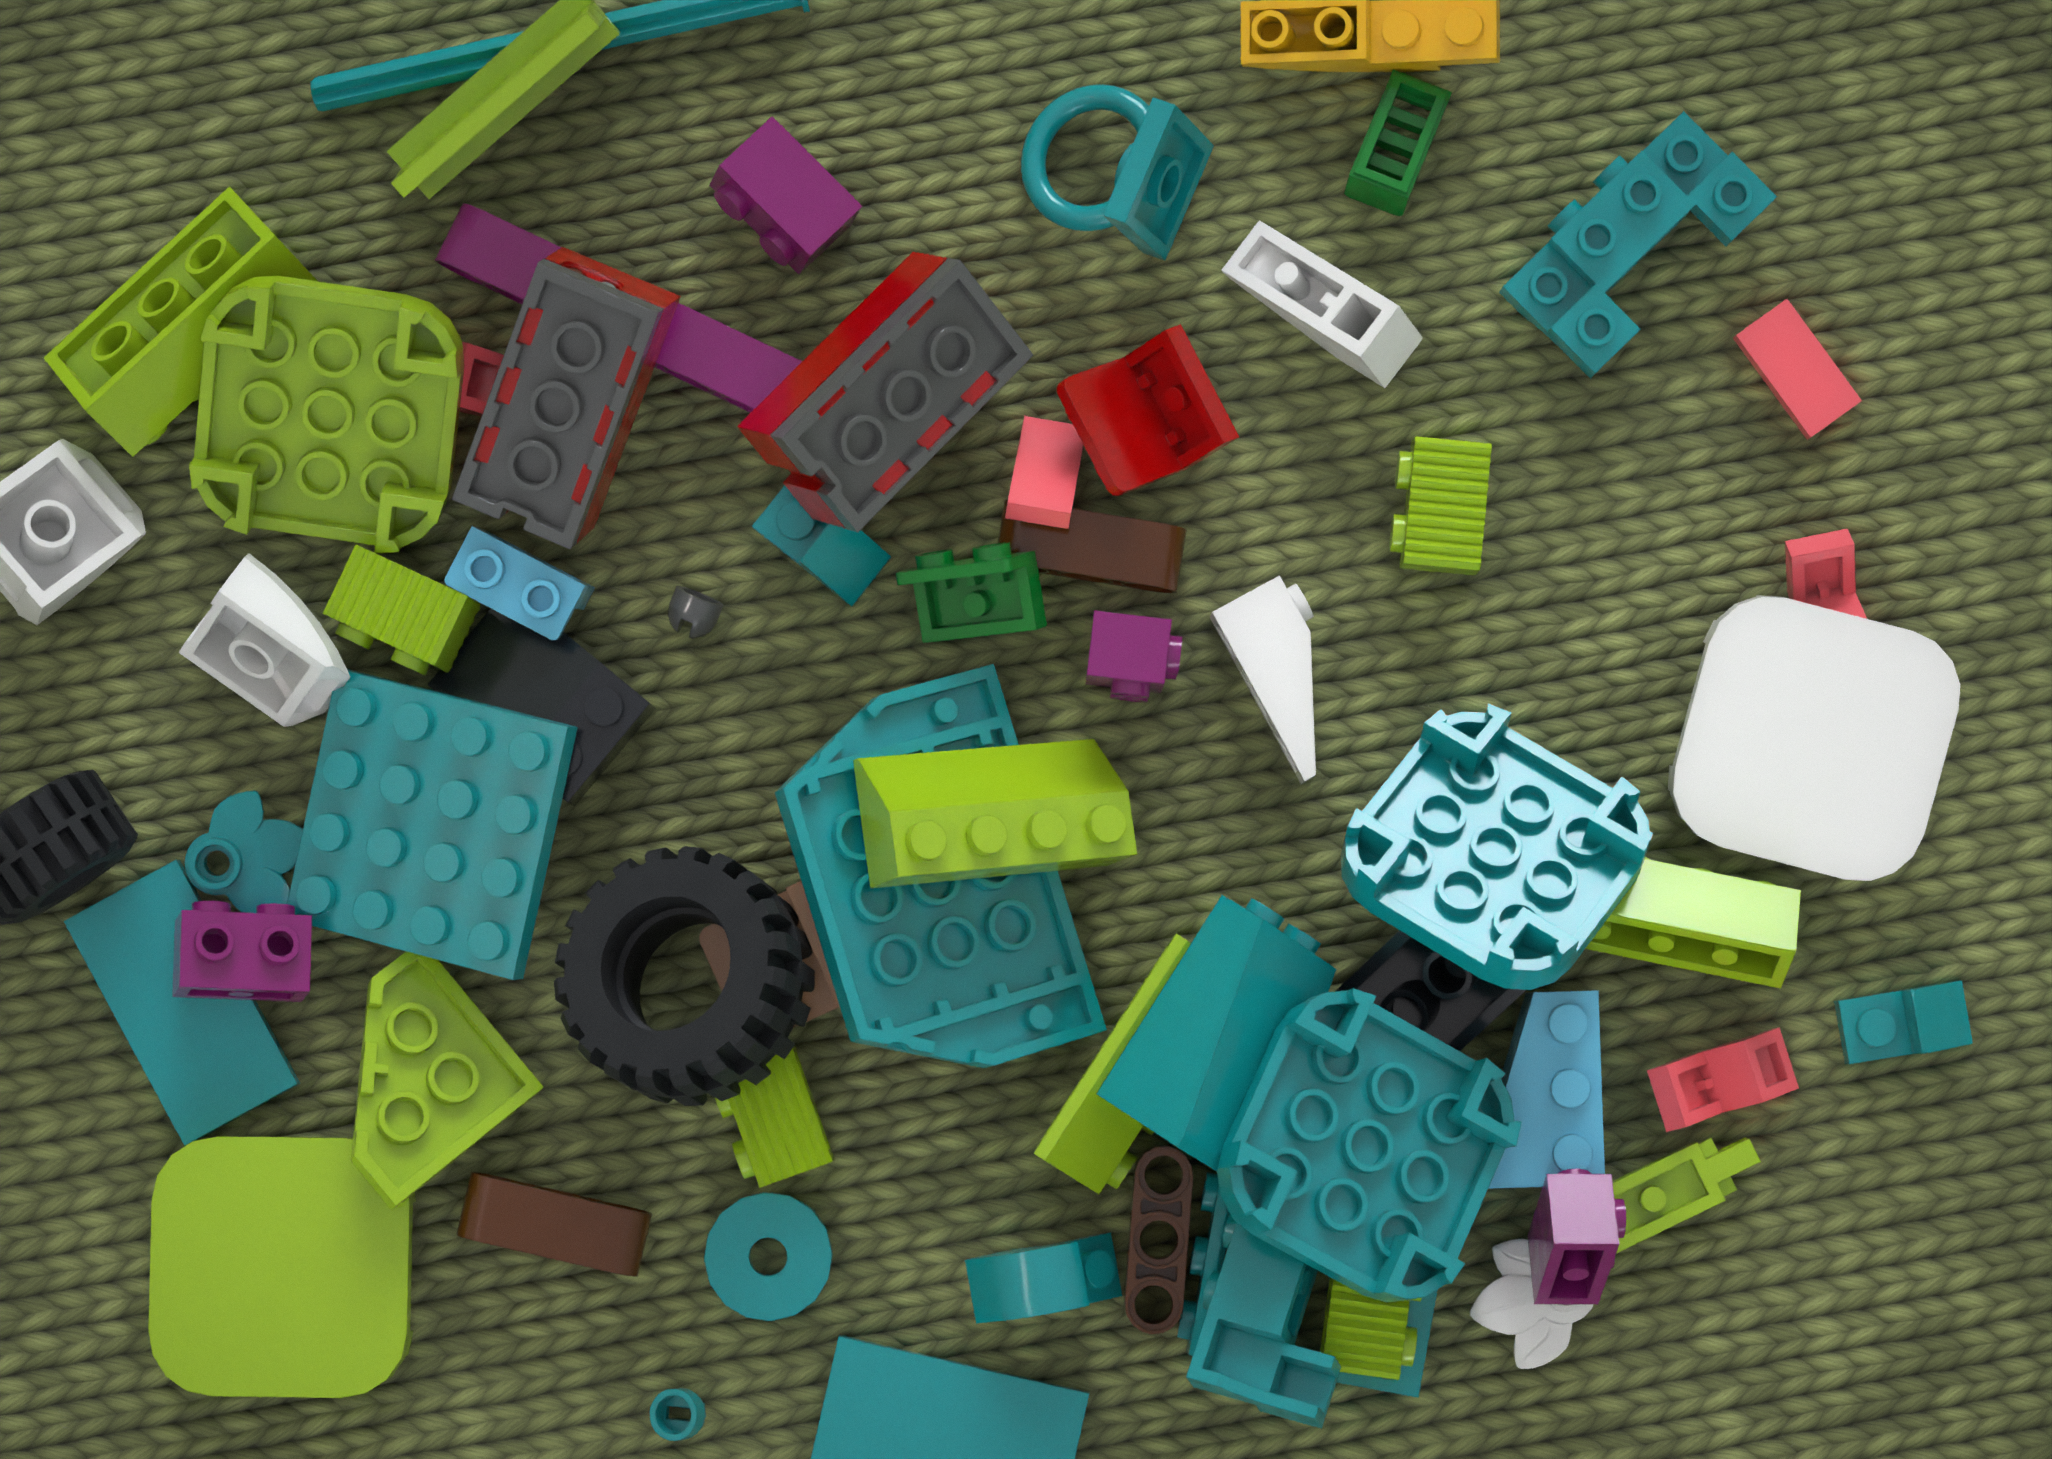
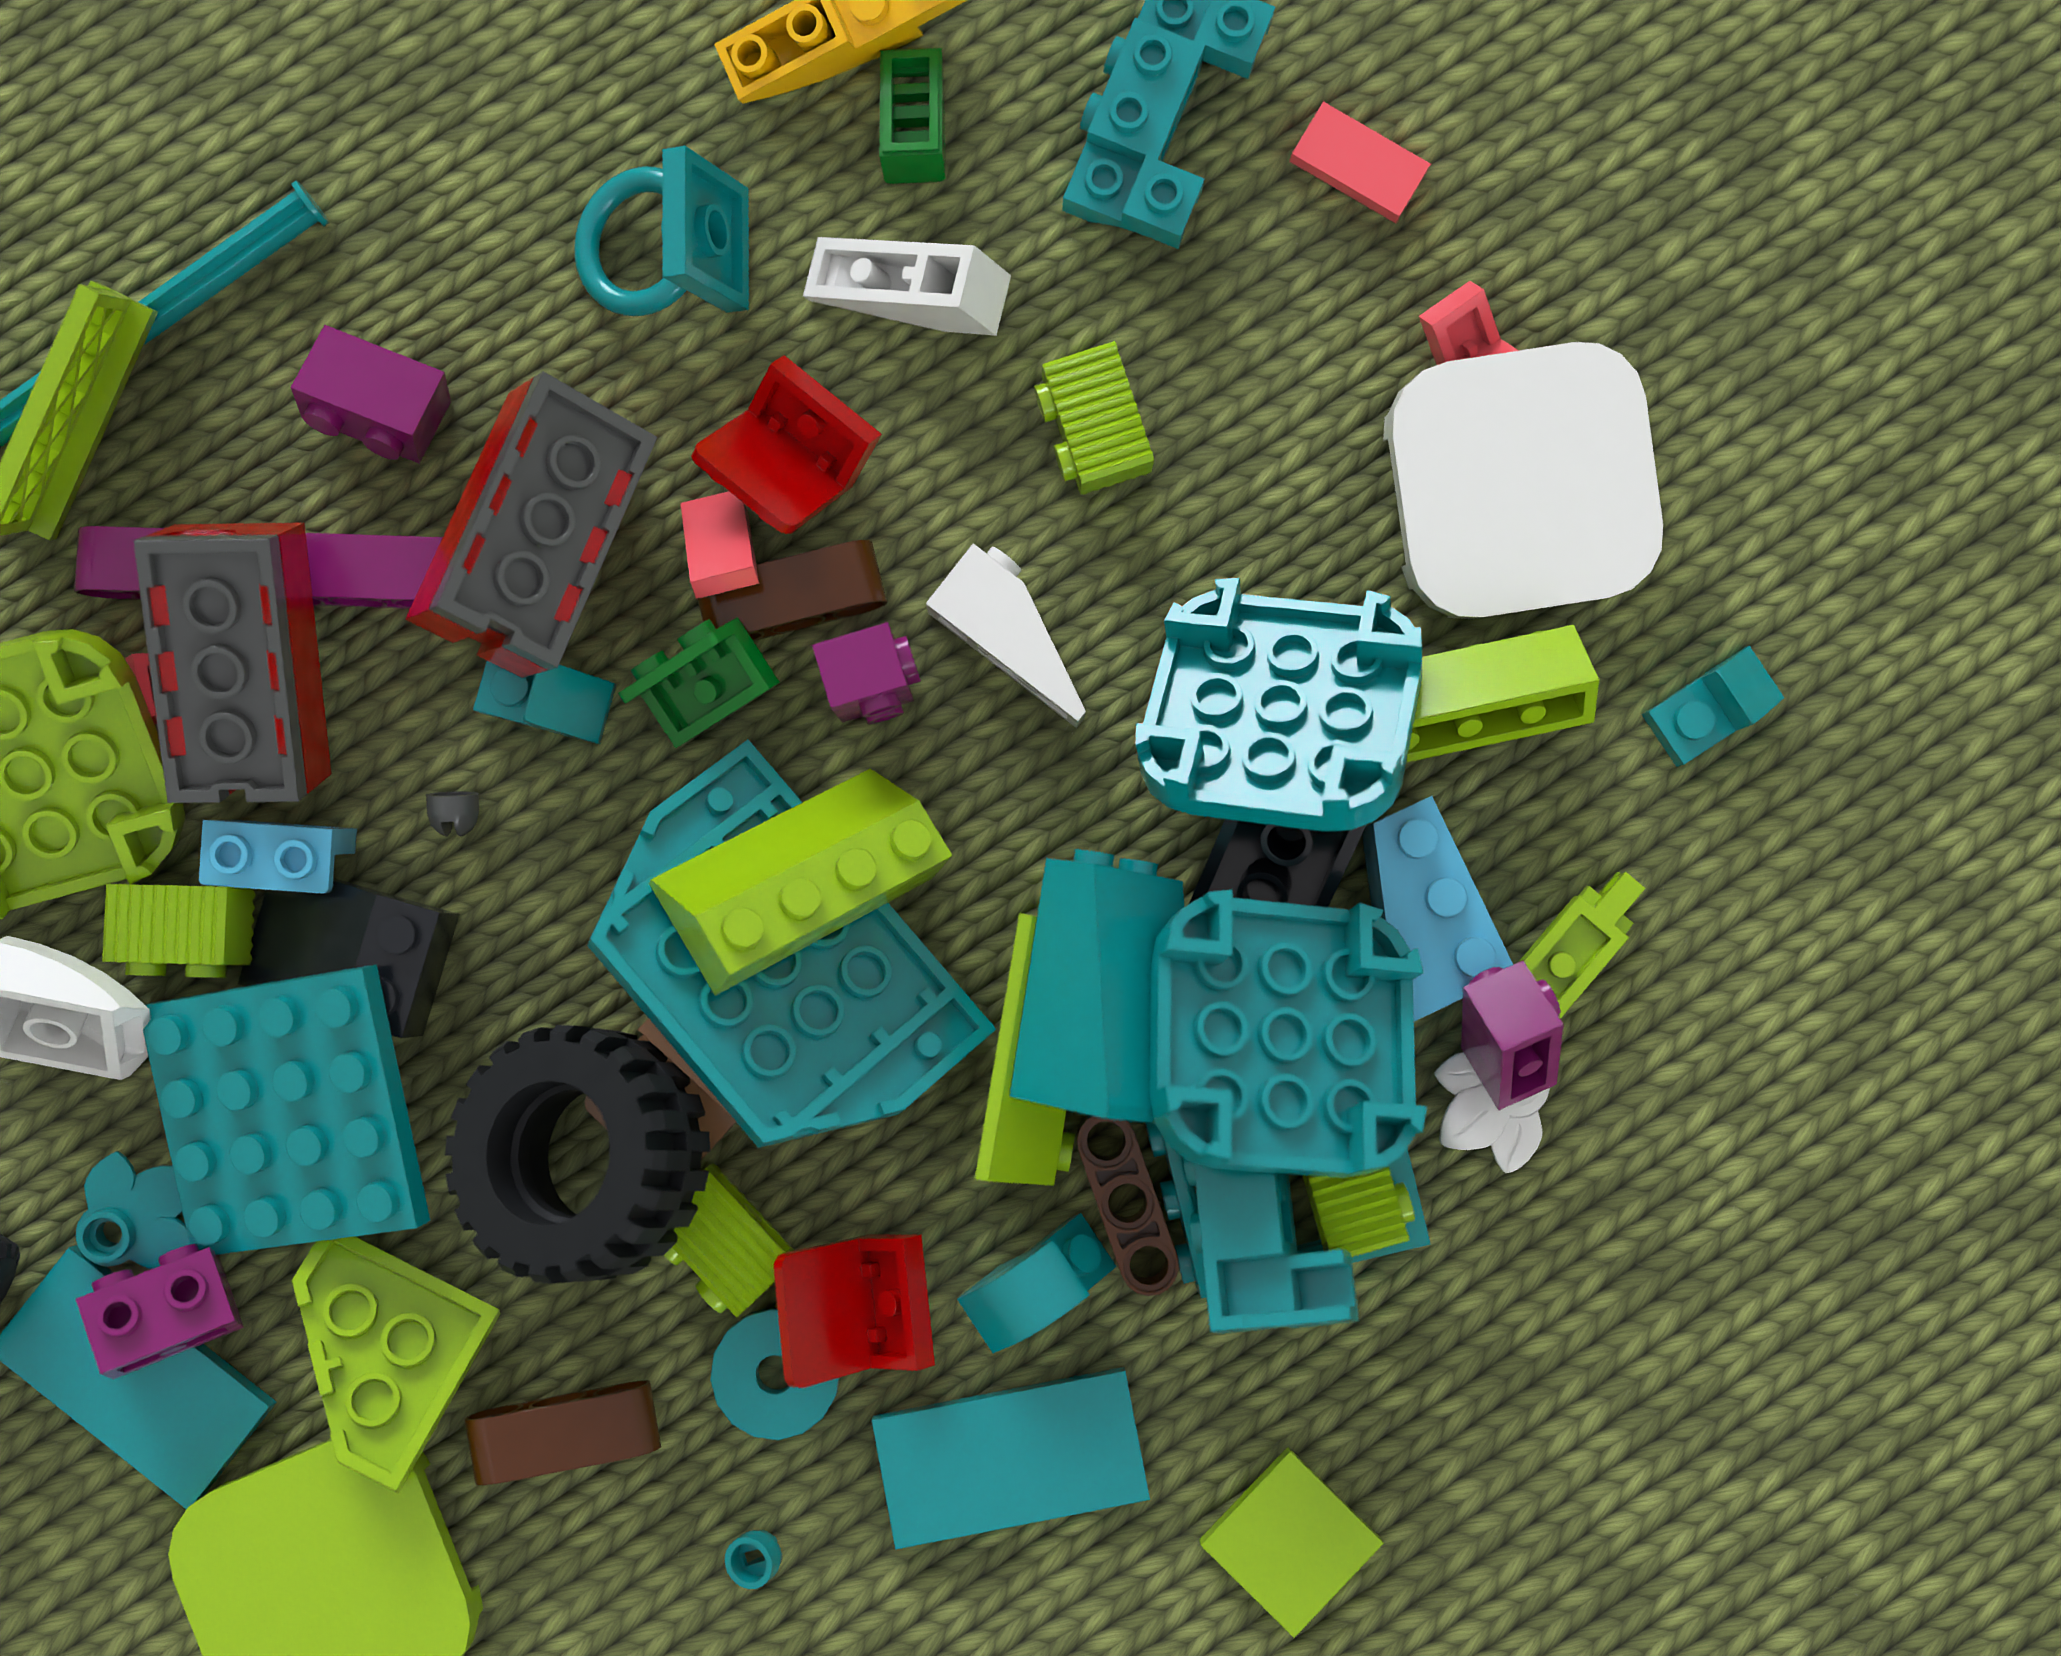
camera: 25 degrees left, 0 degrees up
coral slope [1647,1027,1799,1132] -> none
none -> red bracket [773,1234,935,1388]

